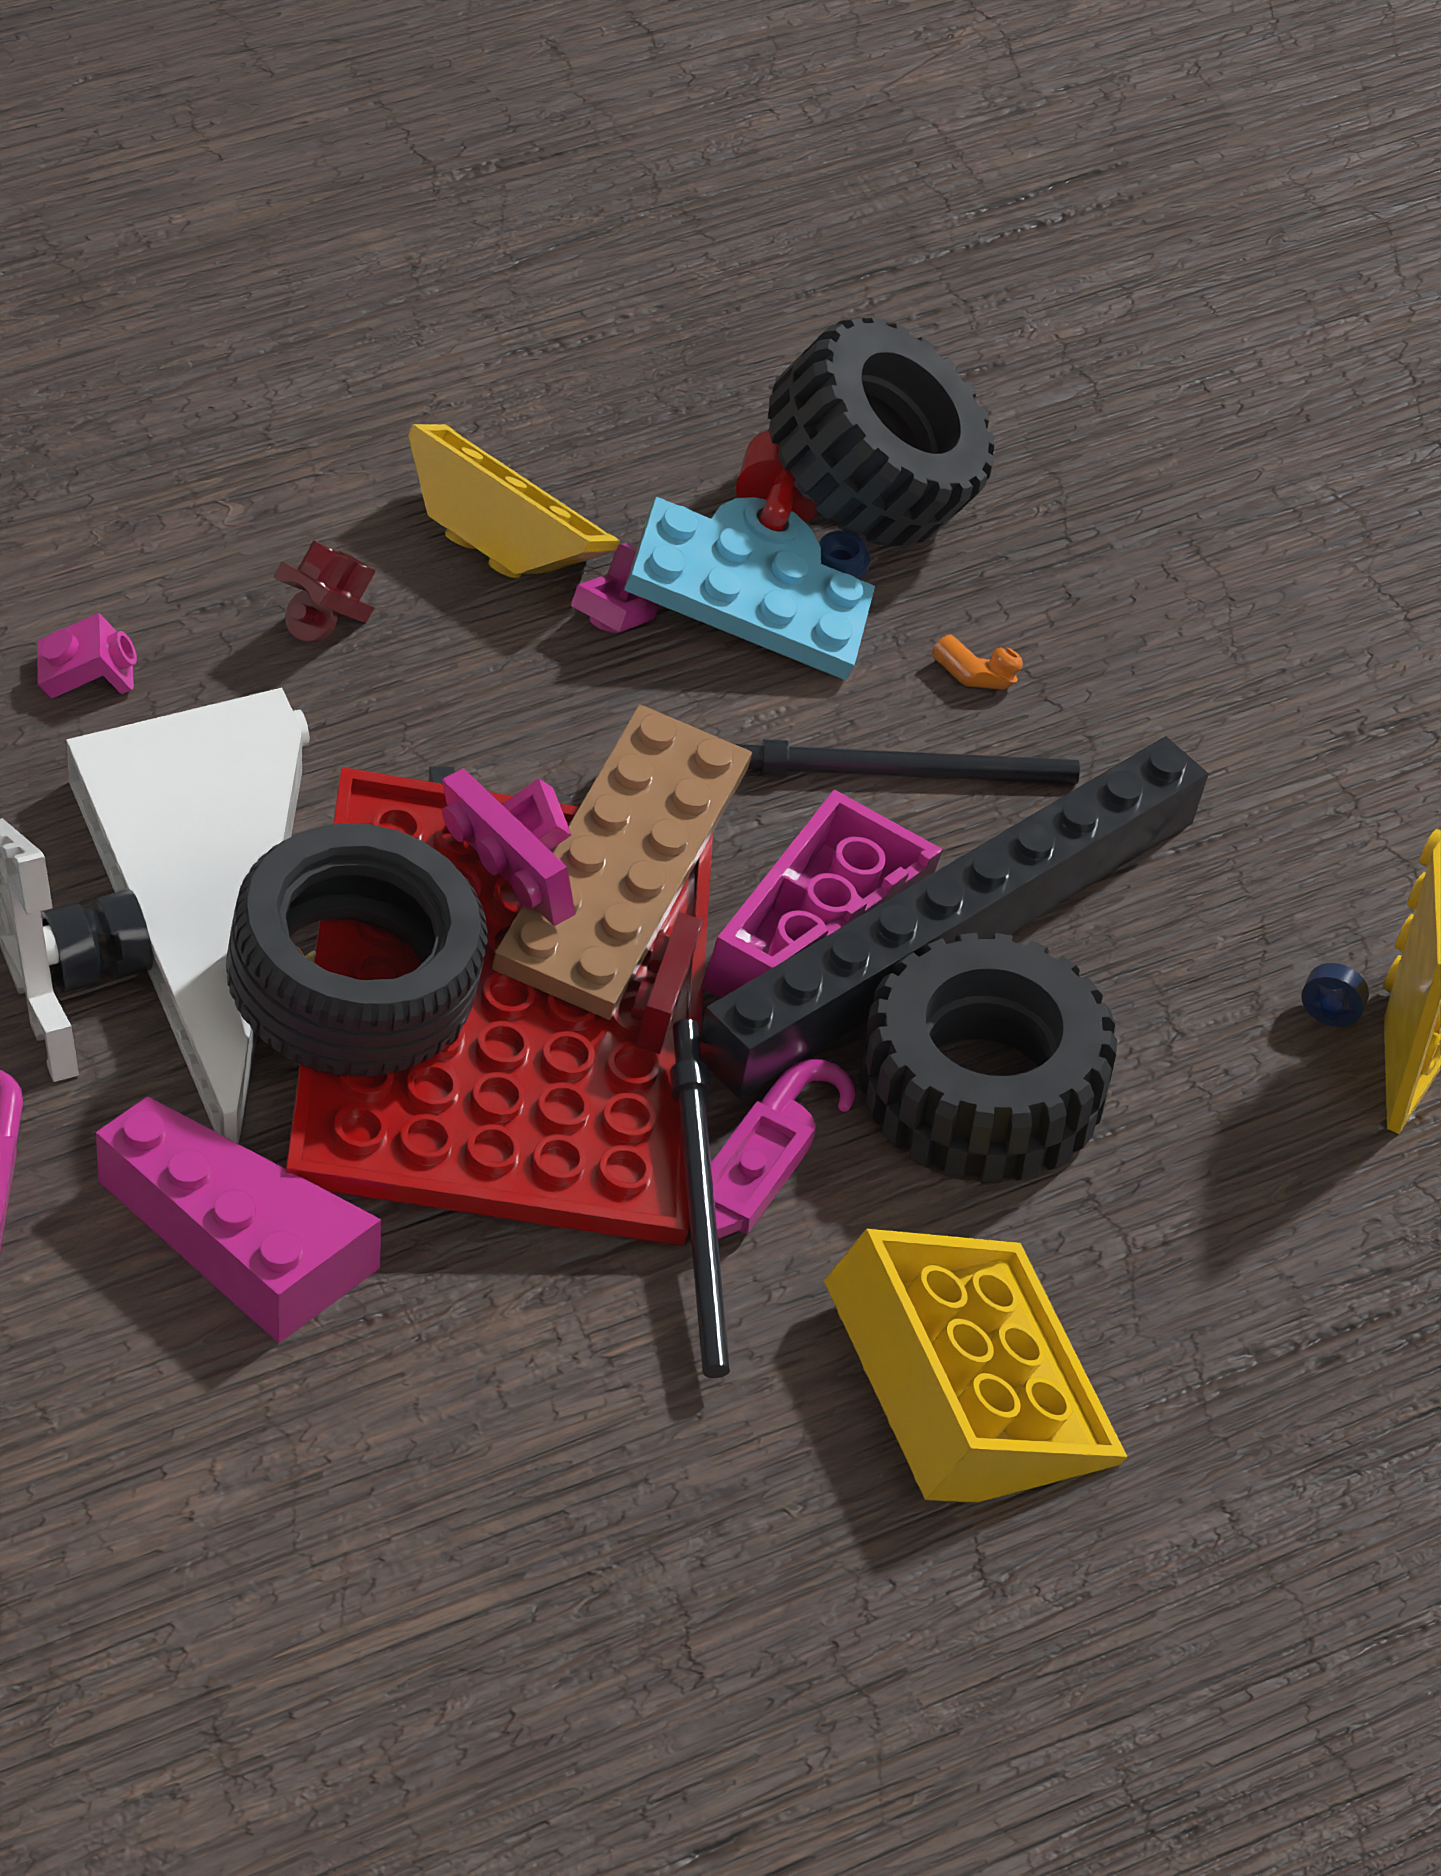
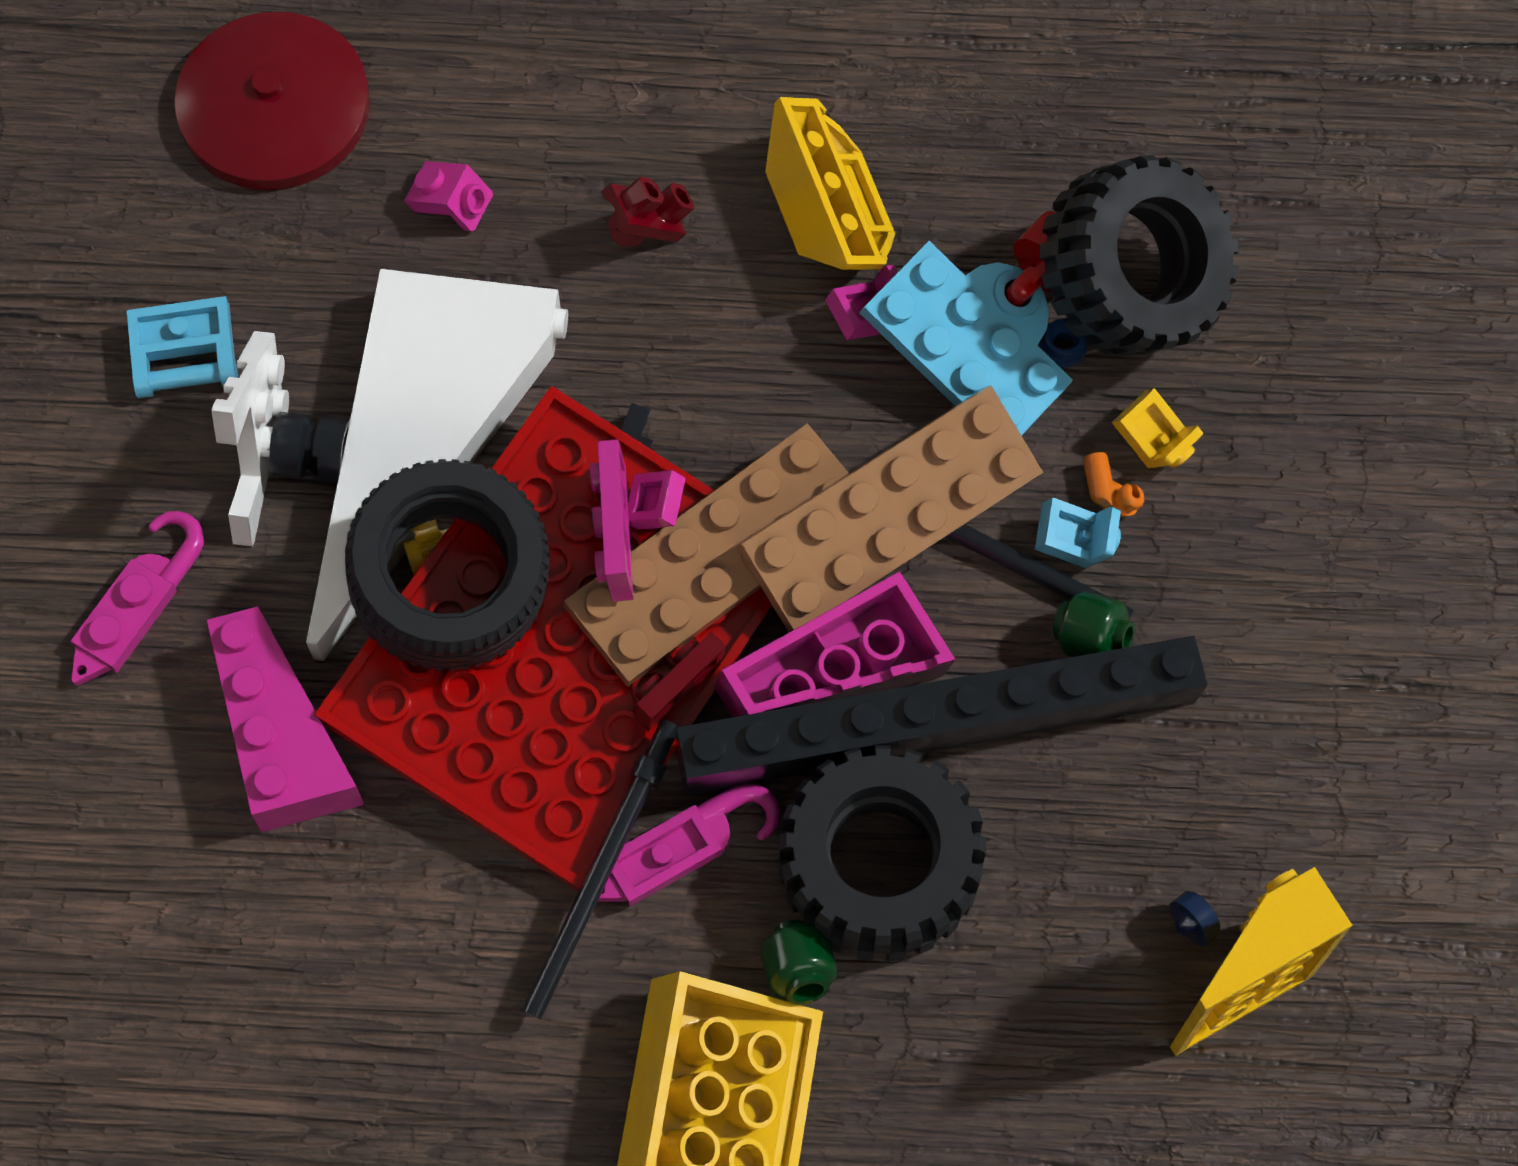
camera: 35 degrees right, 20 degrees up
none -> medium nougat plate [736,385,1043,632]
none -> dark green head [761,920,837,1005]
none -> medium azure bracket [1035,497,1121,569]
none -> dark green head [1053,591,1135,657]
none -> yellow bracket [1111,388,1204,469]

